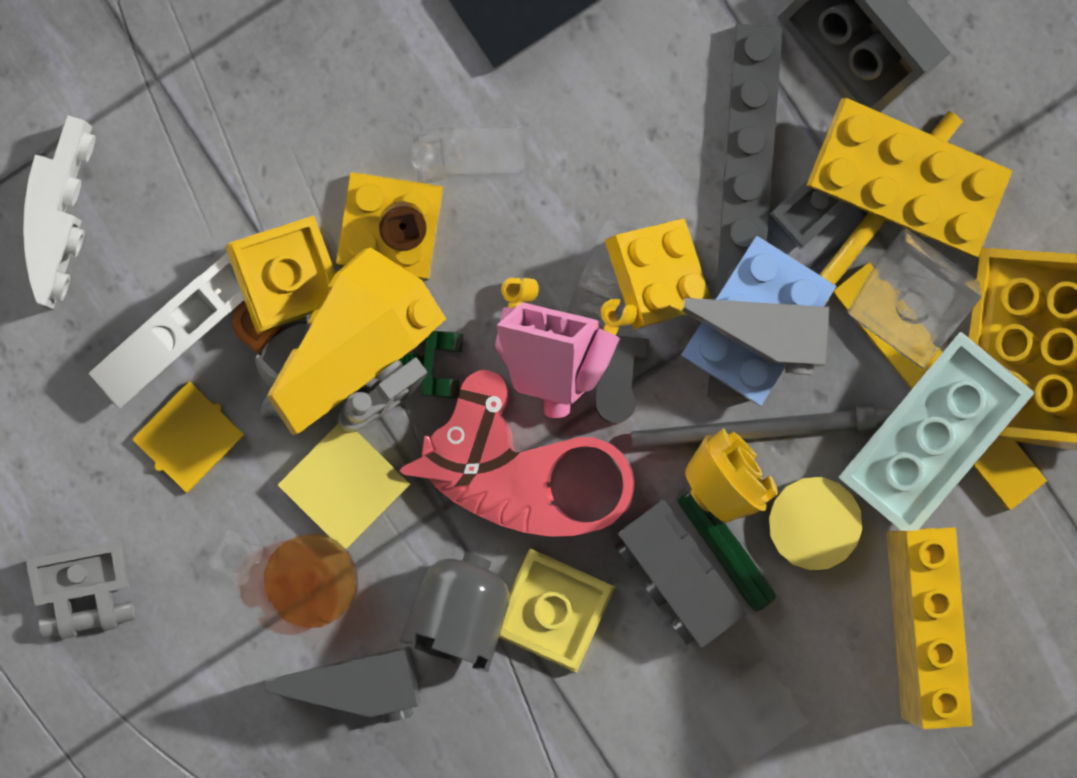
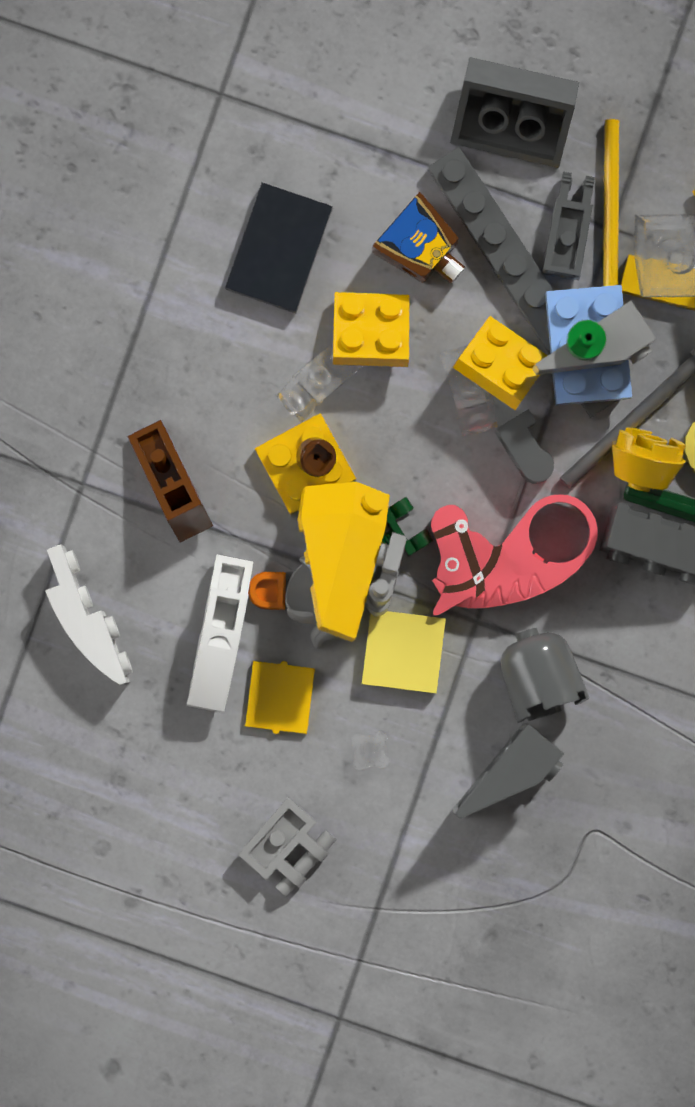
camera: 40 degrees left, 0 degrees up
yellow tile [225,215,336,334] -> none
clear orange tile [264,534,358,628] -> none
bright pink torso [495,277,637,418] -> none
light yellow tile [499,548,615,673] -> none
yellow plate [806,98,1013,257] -> none
none -> reddish brown slope [127,420,213,543]
none -> yellow plate [333,292,410,367]
none -> torso [372,192,465,284]
none -> green tile [566,320,606,360]

